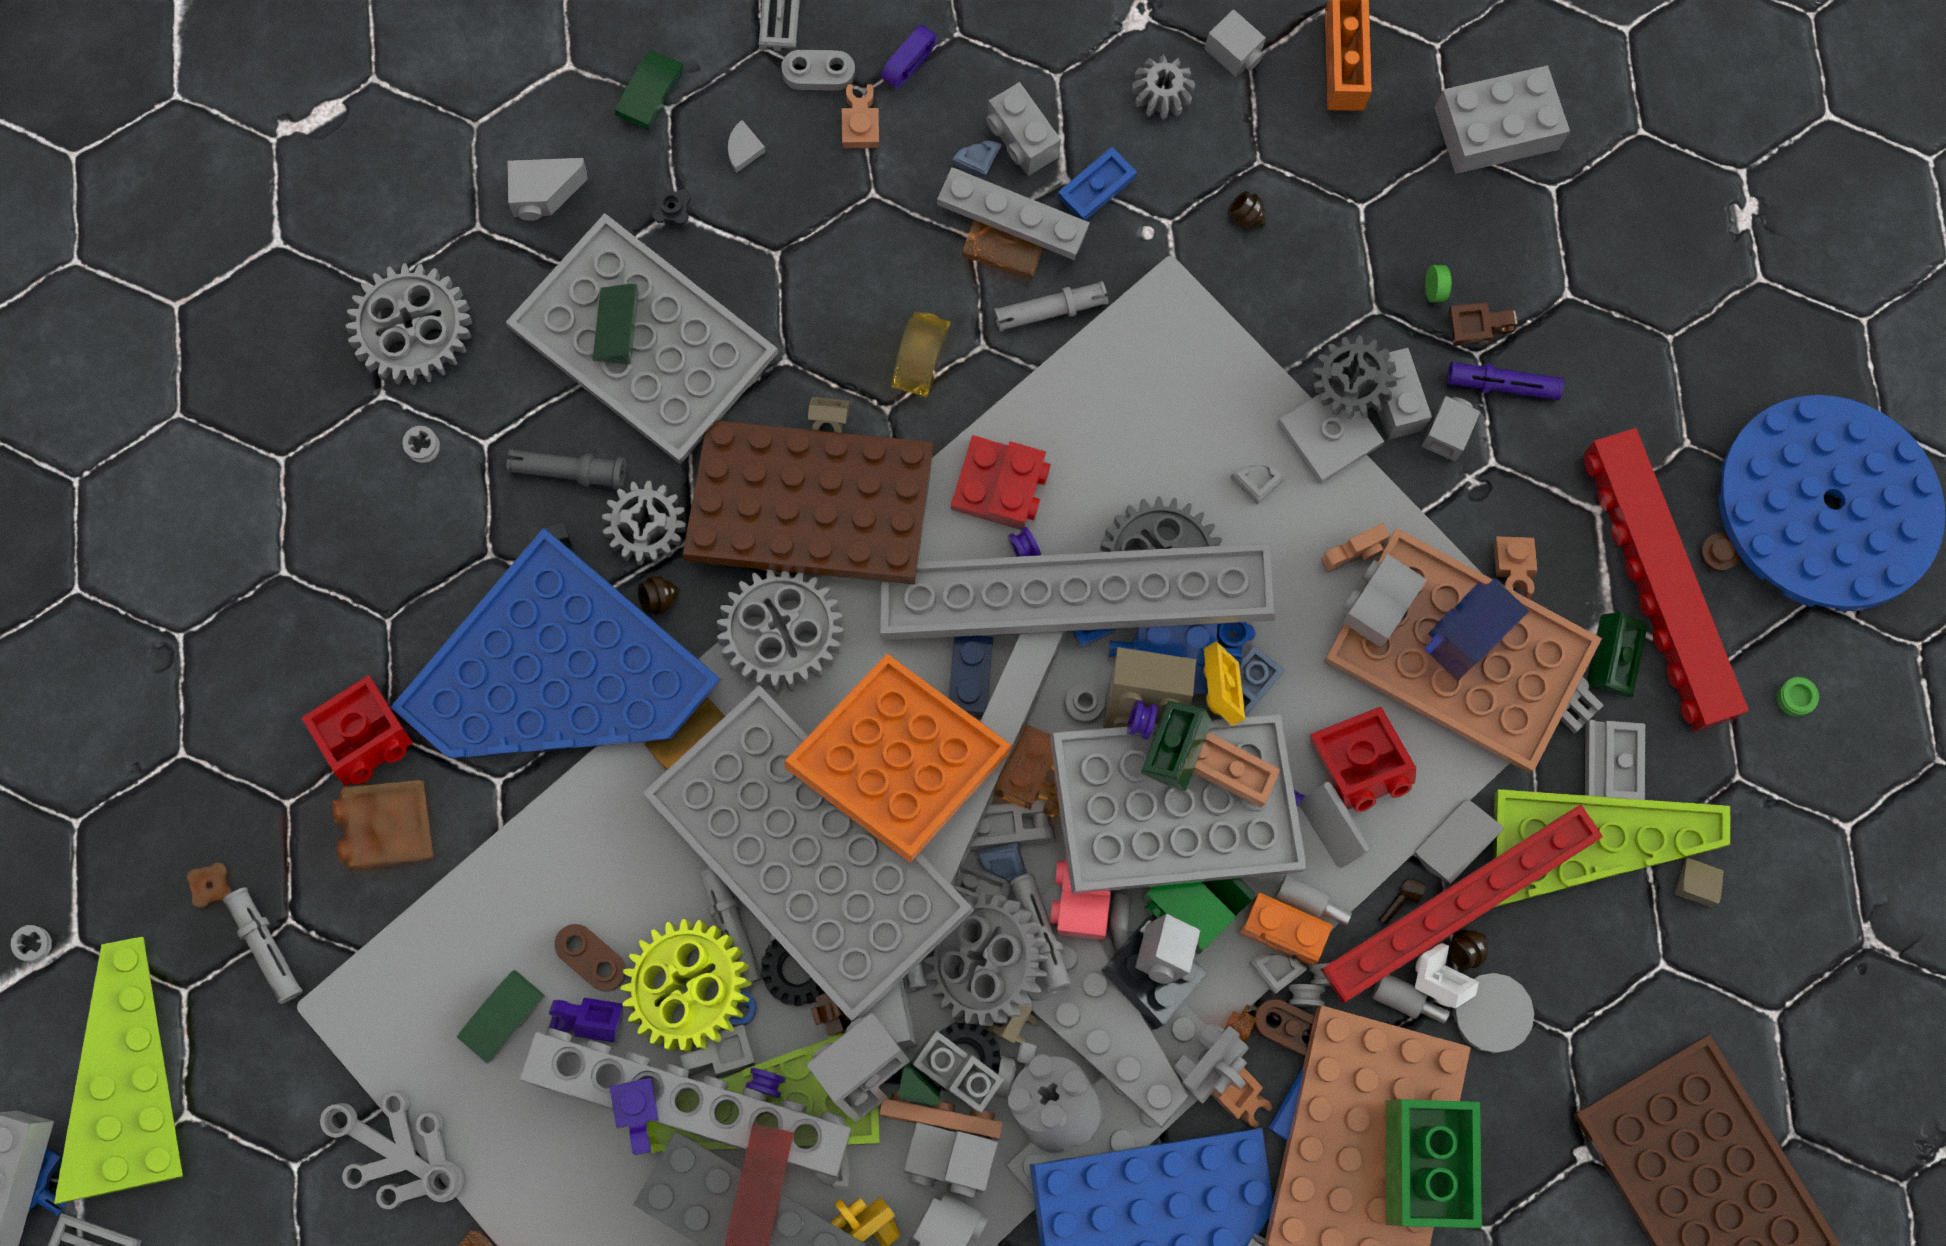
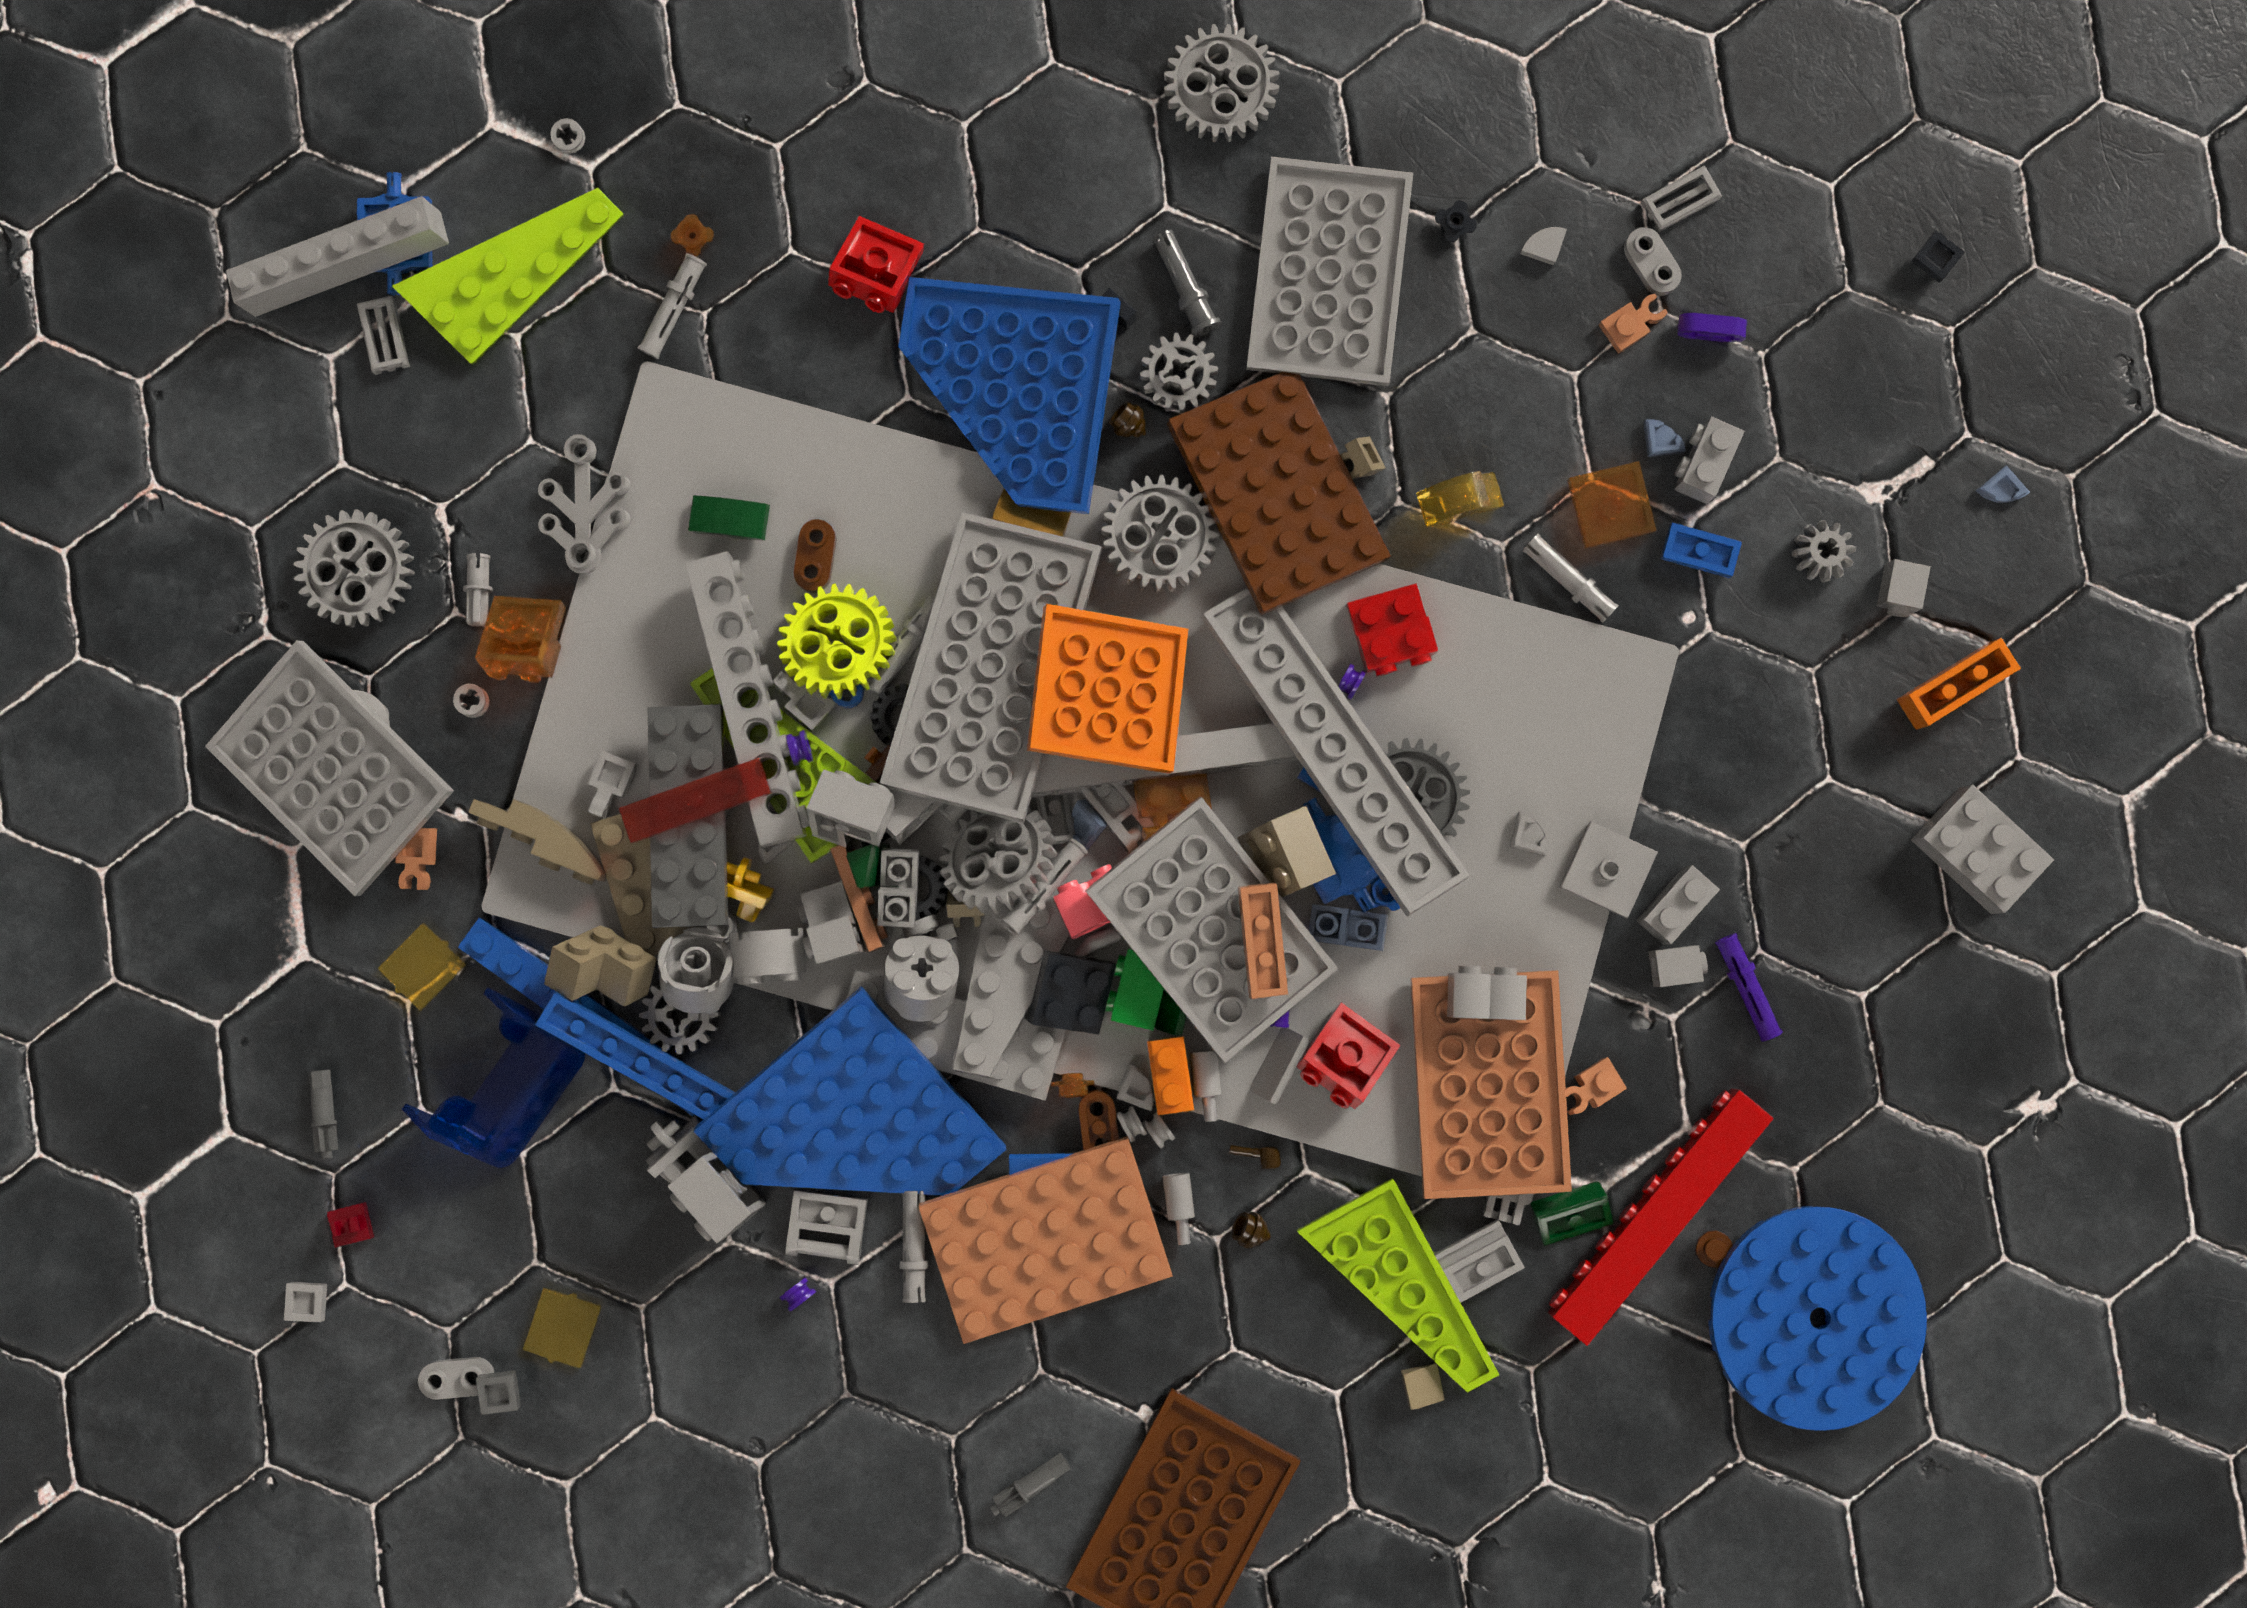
camera: 70 degrees right, 10 degrees up
clear orange plate [332,780,433,872] -> none
light grey bush [402,426,441,463] -> none
light grey slope [508,158,587,221] -> none
dark purple plate [549,998,623,1042] -> none
dark green slope [593,284,639,364] -> none
dark purple plate [609,1078,659,1155] -> none
dark green slope [615,49,683,130] -> none
light grey plate [937,167,1090,260] -> none
dark blue plate [949,636,993,716] -> none
light grey plate [1065,683,1105,722] -> none
dark purple bush [1127,700,1157,740] -> none
light grey brick [1135,914,1200,984] -> none
dark green slope [1141,700,1211,791] -> none
light grey hips [1174,1024,1249,1104] -> none
yellow plate [1203,641,1245,726] -> none
nougat plate [1211,1067,1272,1128] -> none
dark brown plate [1228,191,1266,229] -> none
dark grey gear [1313,335,1397,420] -> none
red tile [1320,804,1603,1004] -> none
nougat plate [1321,523,1390,572] -> none
green brick [1385,1099,1482,1228] -> none
light grey slope [1415,799,1504,884] -> none
white bracket [1415,943,1479,1009] -> none
clear blue brick [1424,578,1529,681] -> none
bright green tile [1425,265,1452,303] -> none
reddish brown plate [1448,302,1517,346] -> none
light grey tile [1453,973,1534,1054] -> none
bright green tile [1777,677,1819,717] -> none

